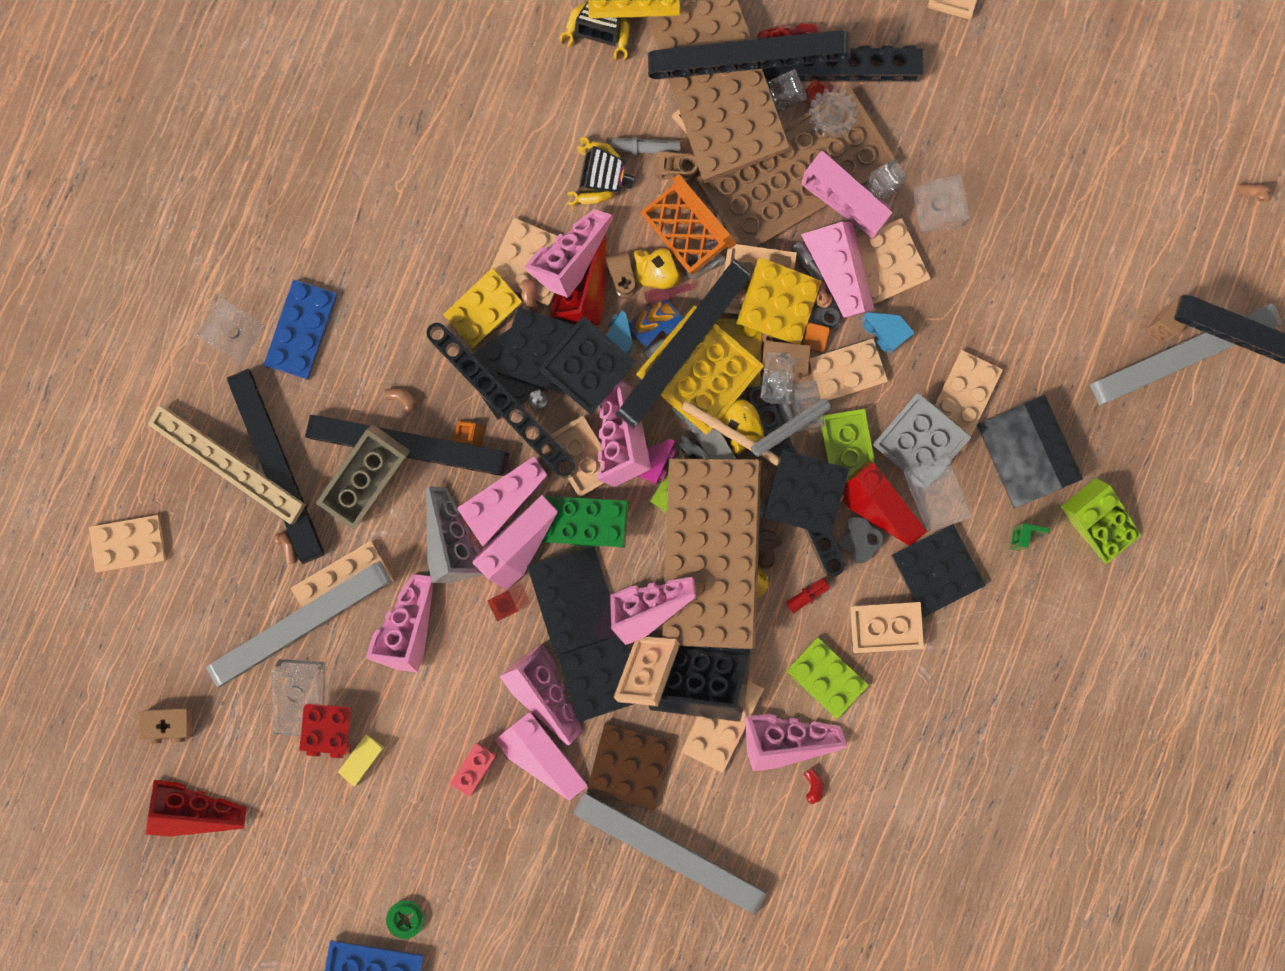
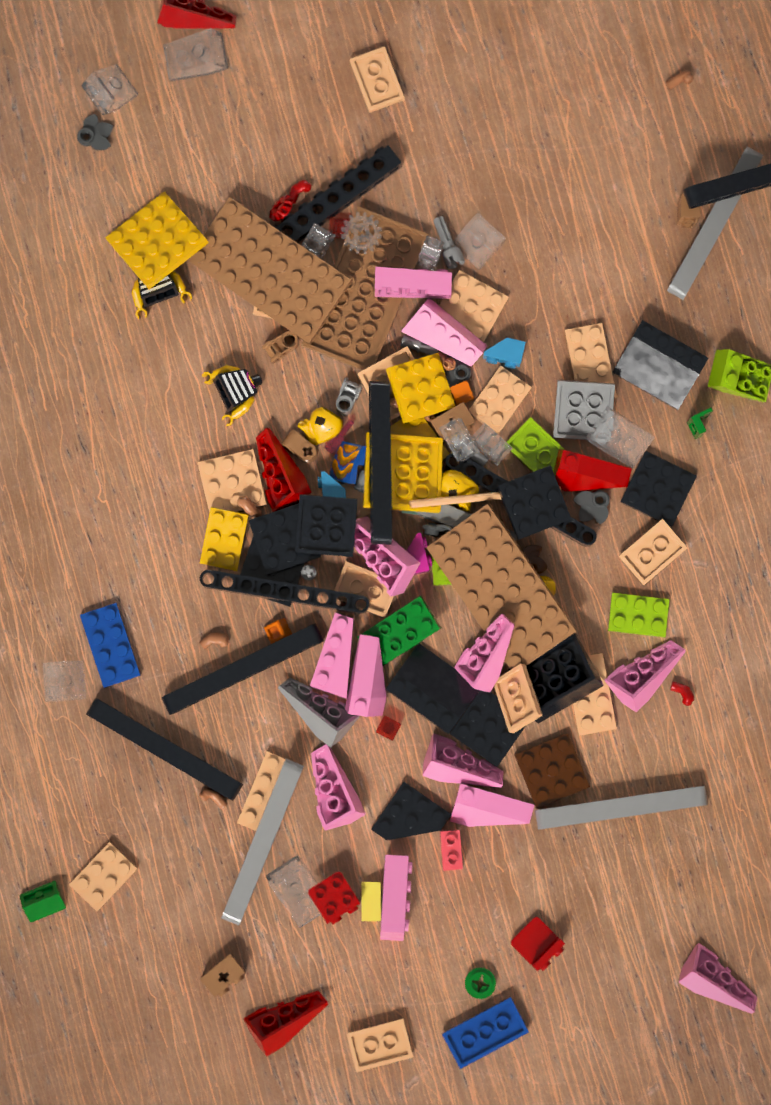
camera: 40 degrees left, 0 degrees up
tan plate [147,405,306,524] -> none
dark tan brick [316,424,411,530] -> none
bright pink wedge [525,209,613,298] -> none
light grey pin [612,137,680,155] -> none
orange fence [640,174,737,276] -> none
black beam [648,30,851,79] -> none
light grey axle [751,398,831,457] -> none
red axle [785,578,830,614] -> none
none -> green panel [19,880,66,923]
none -> light nougat plate [347,1018,413,1072]
none -> black plate [371,782,452,840]
none -> bright pink wedge [380,855,412,941]
none -> light grey piece [433,216,465,269]
none -> red bracket [510,917,565,971]

